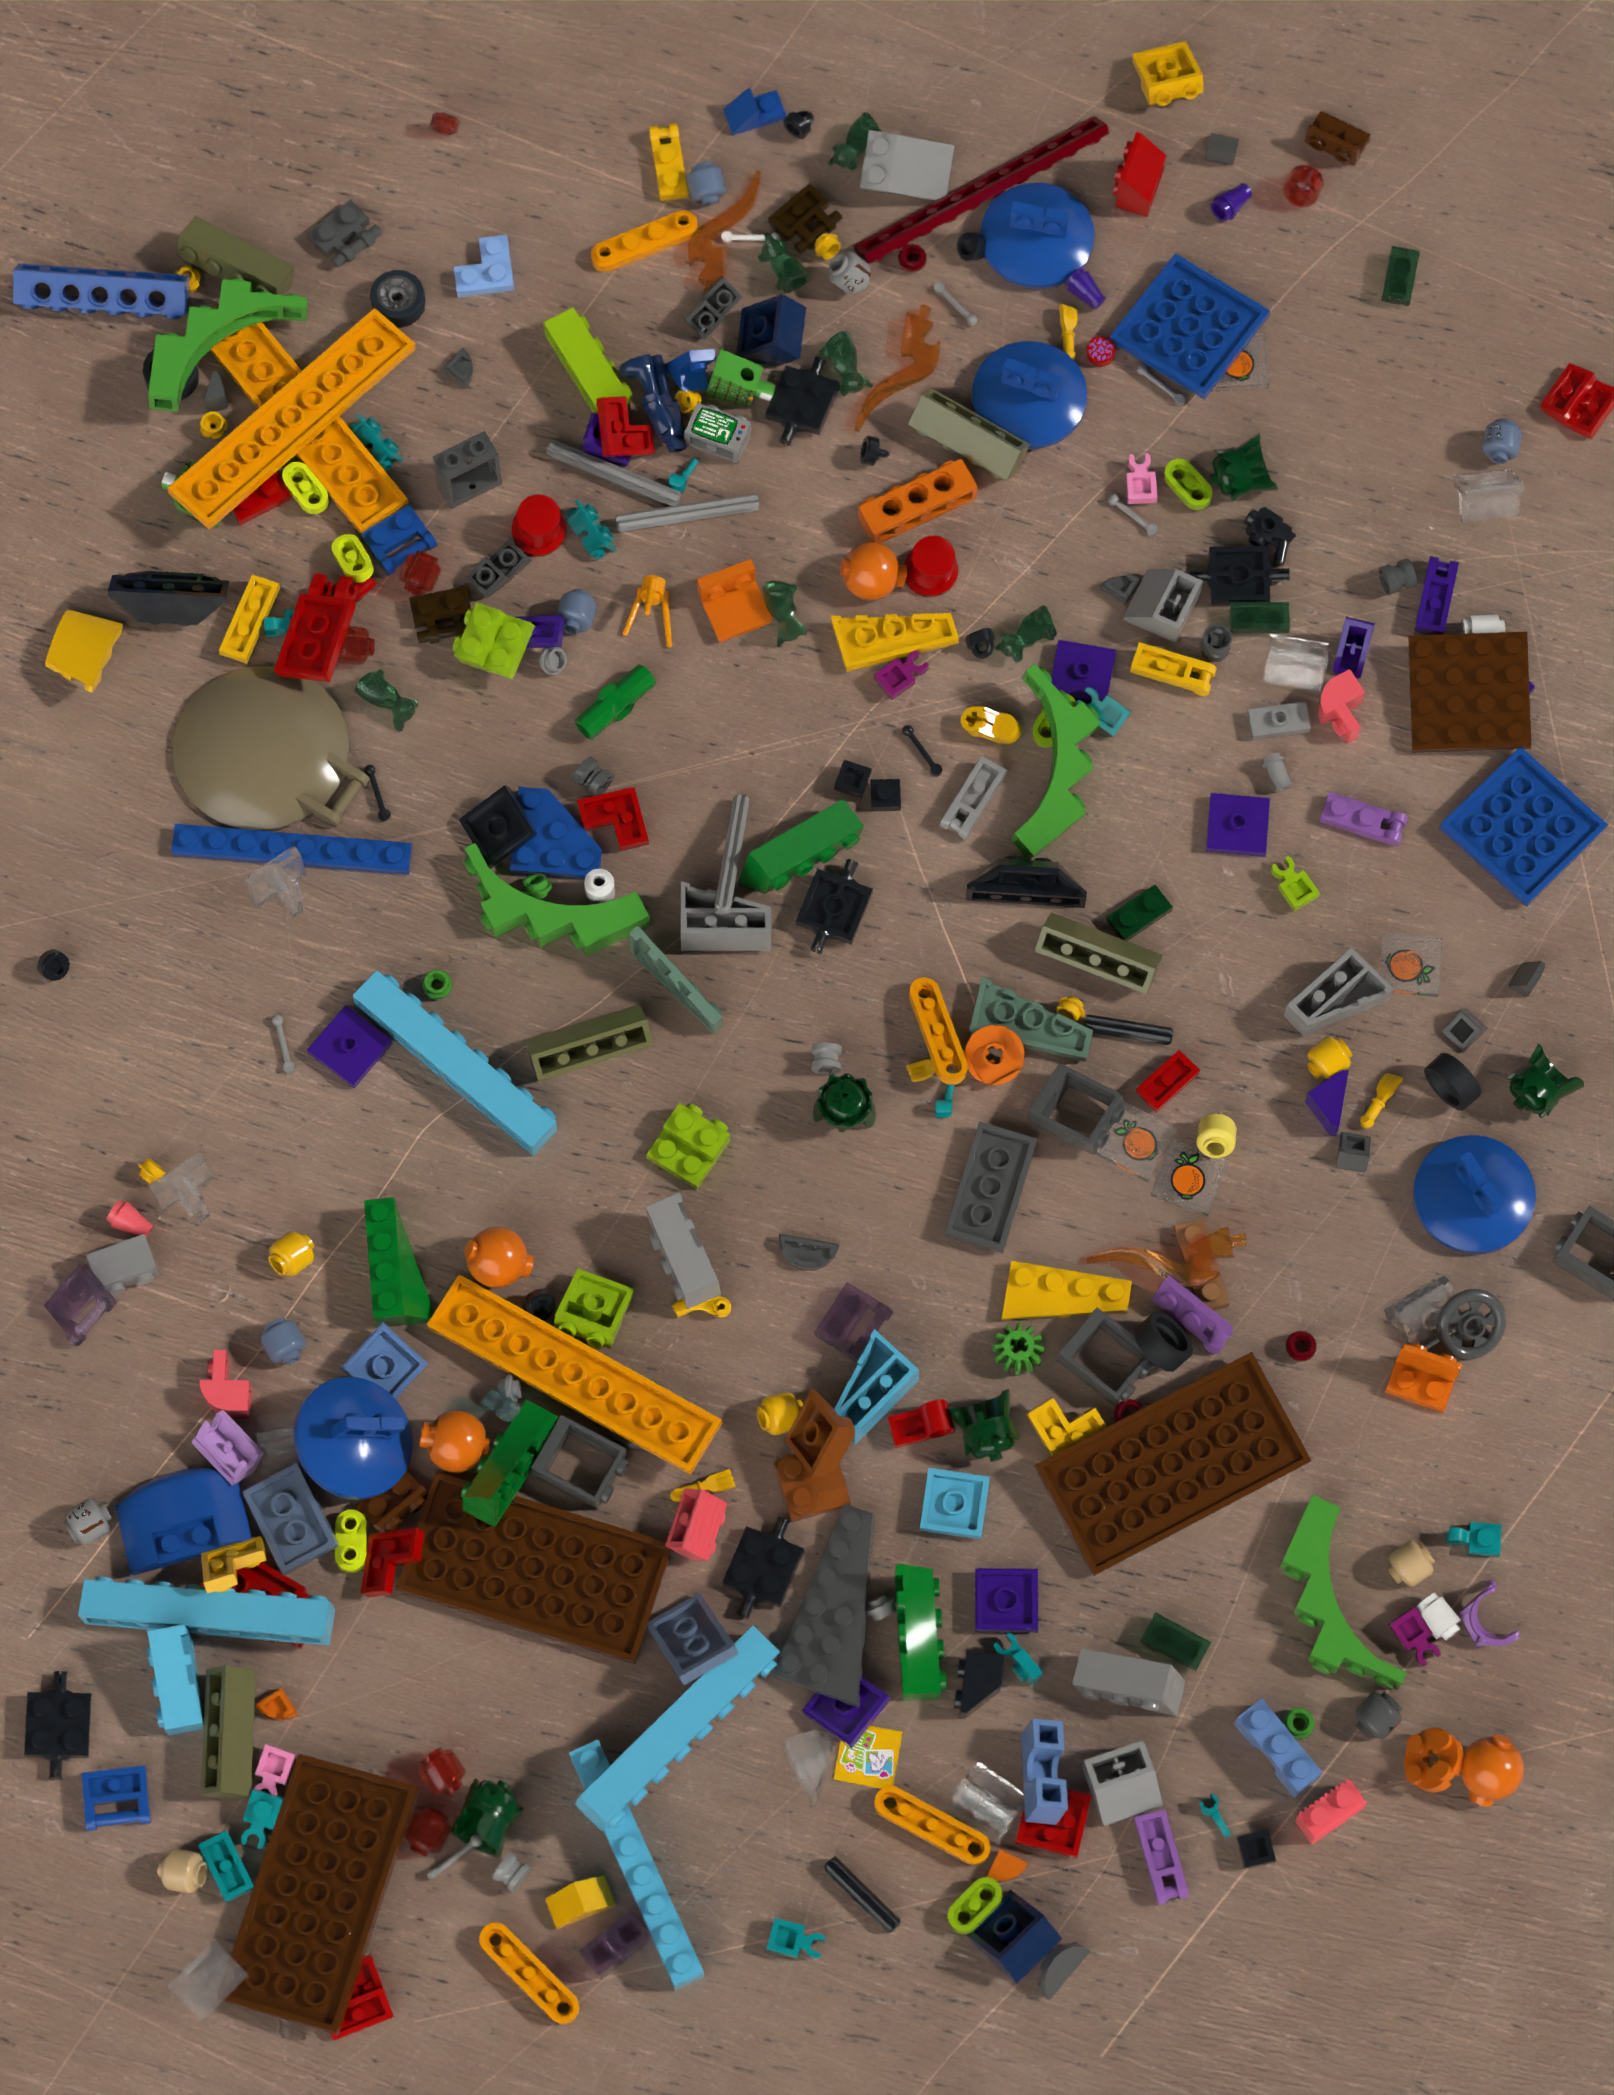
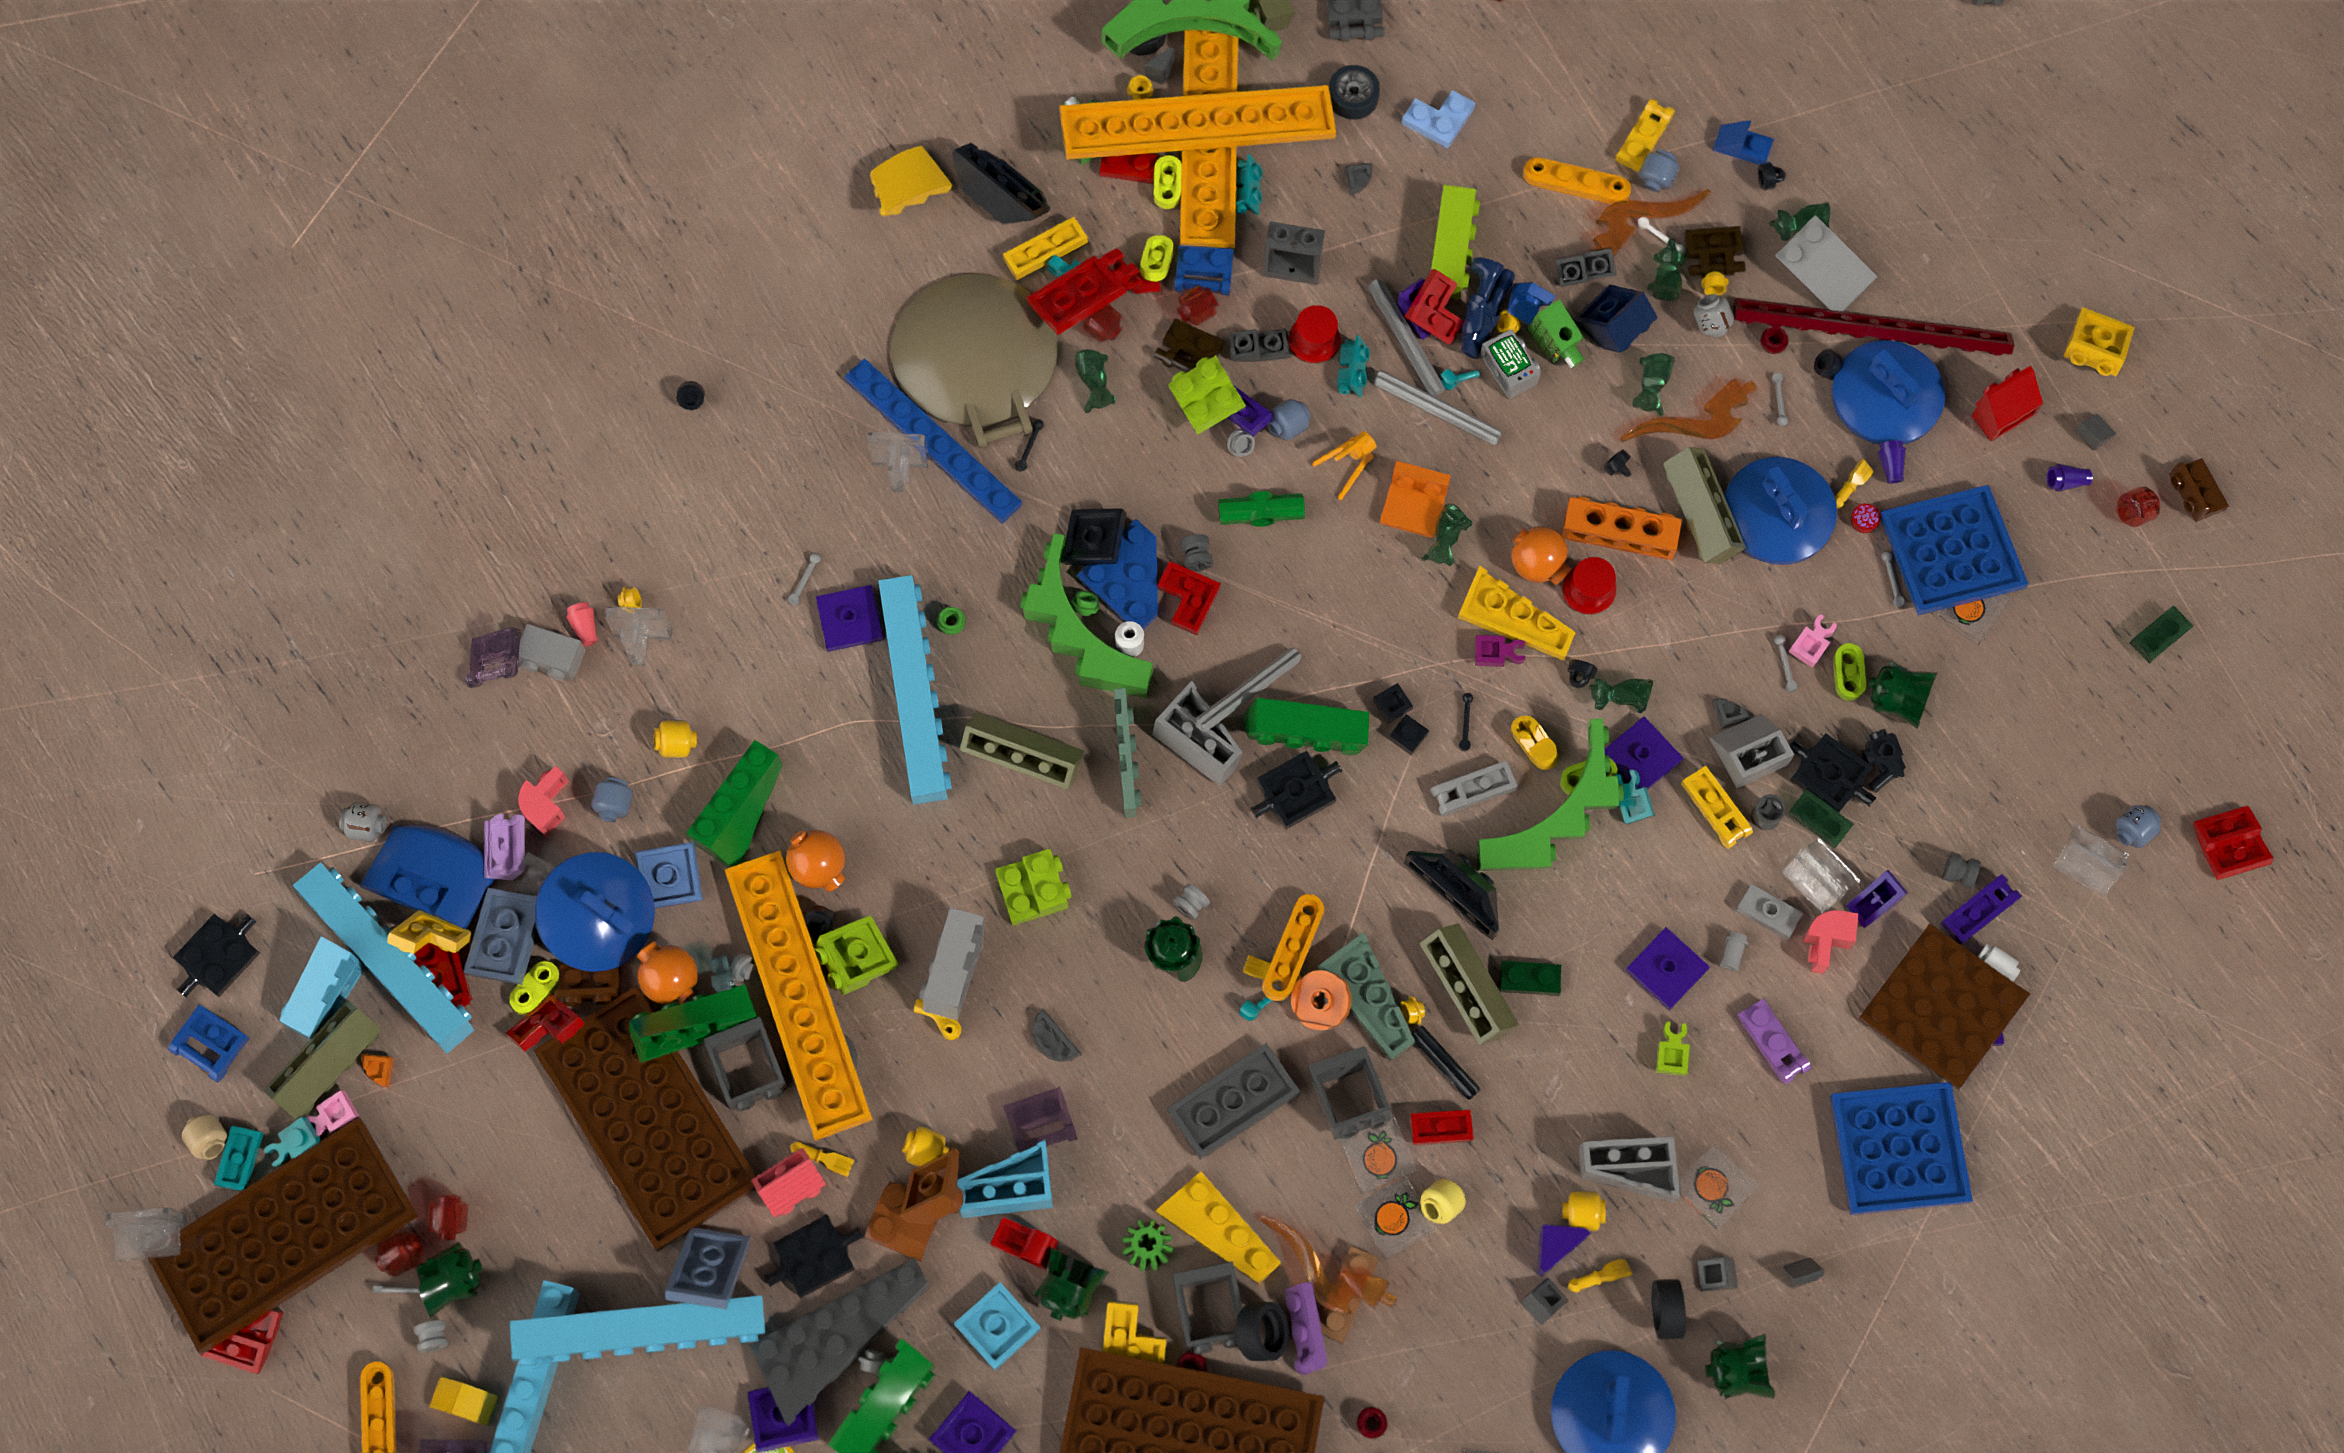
camera: 40 degrees right, 0 degrees up
black plate [765,356,840,446] -> none

